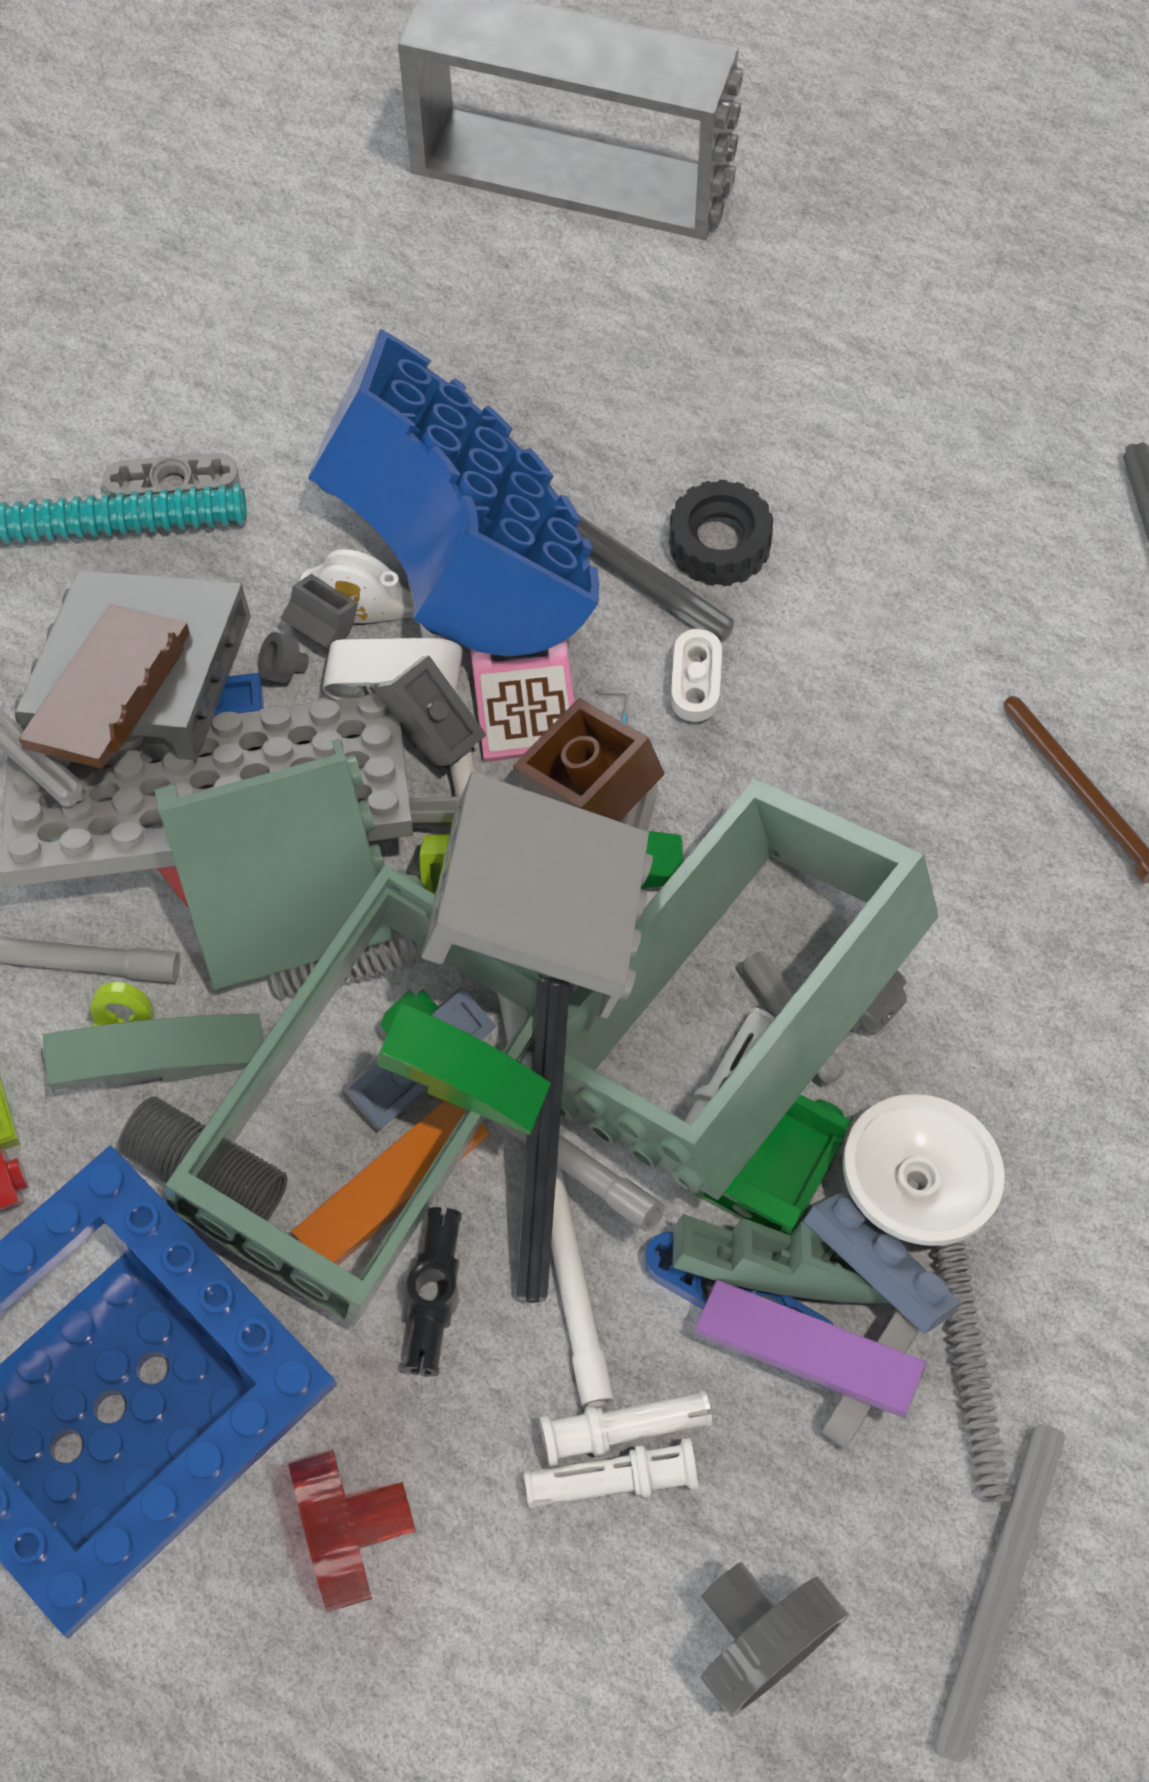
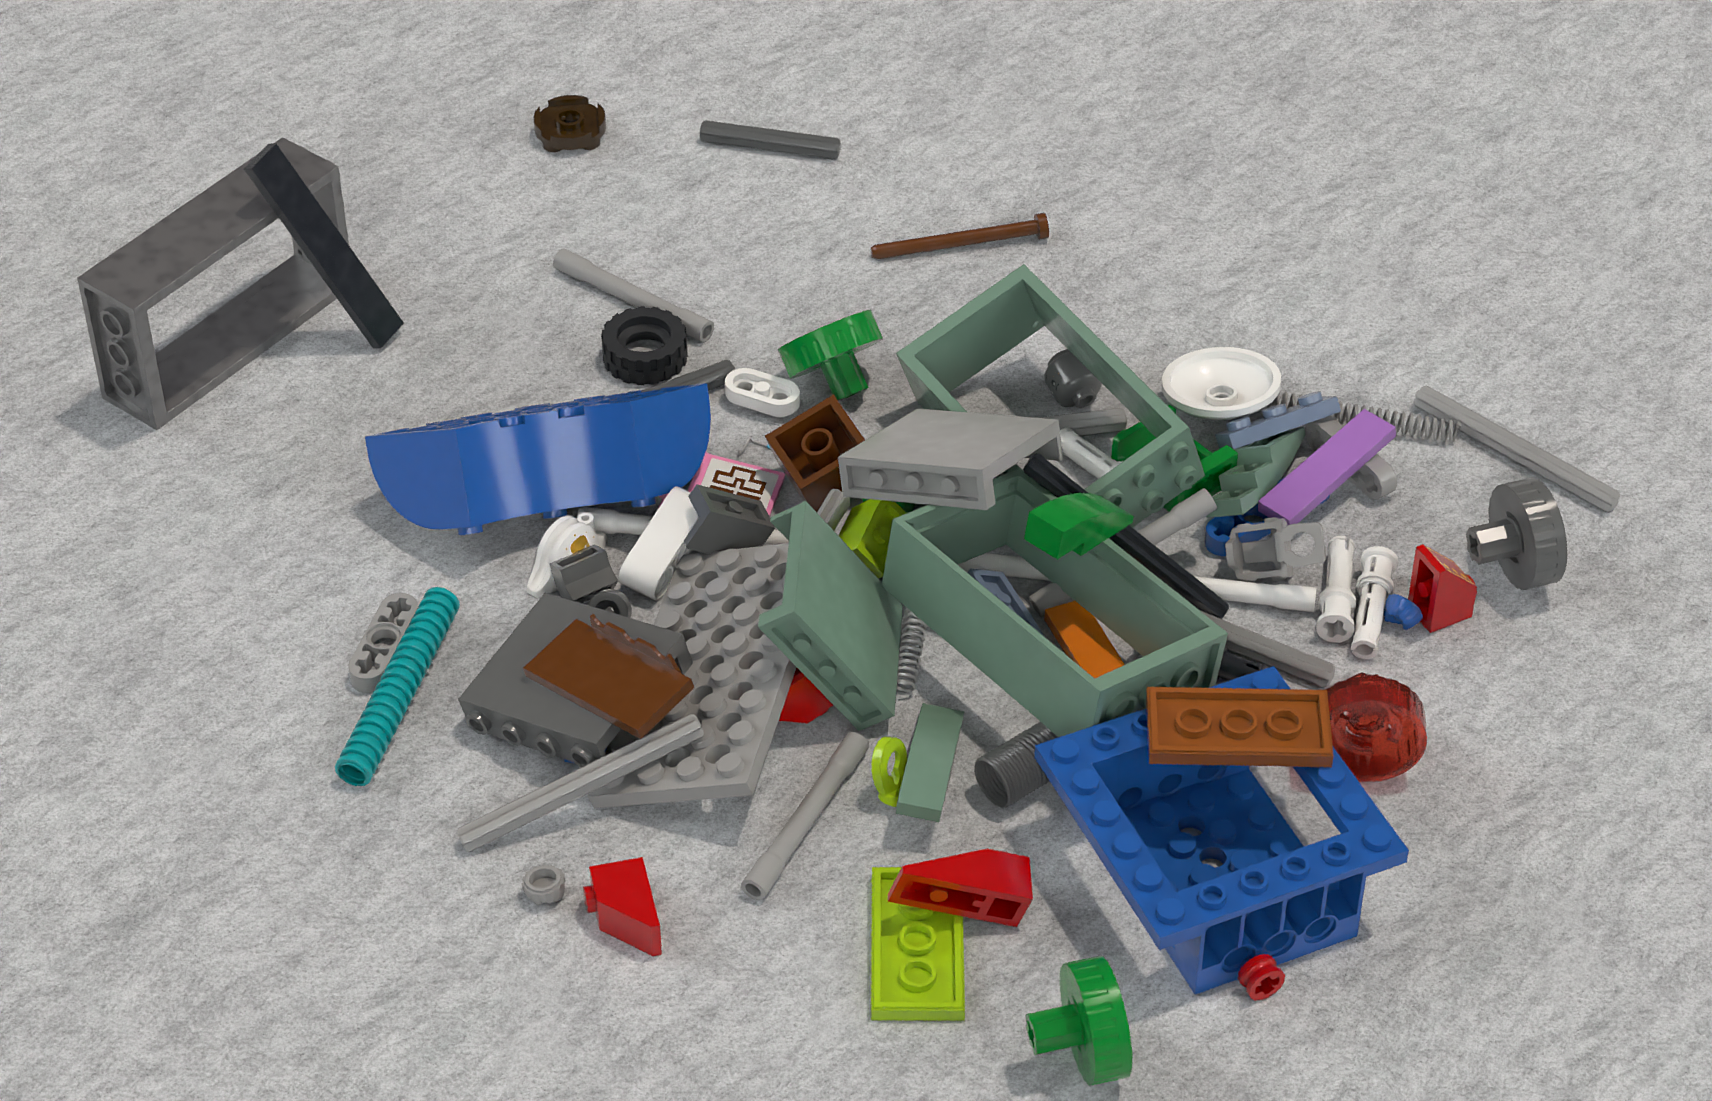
camera: 70 degrees left, 20 degrees down
none -> black tile [244,143,404,349]
none -> dark brown plate [533,95,606,152]
none -> light grey piece [553,248,714,343]
none -> green piece [777,309,883,401]
none -> dark orange tile [1146,687,1334,767]
none -> light grey axle [1201,611,1335,687]
none -> light grey piece [1225,517,1326,581]
none -> blue piece [1384,594,1423,630]
none -> red slope [1408,544,1477,633]

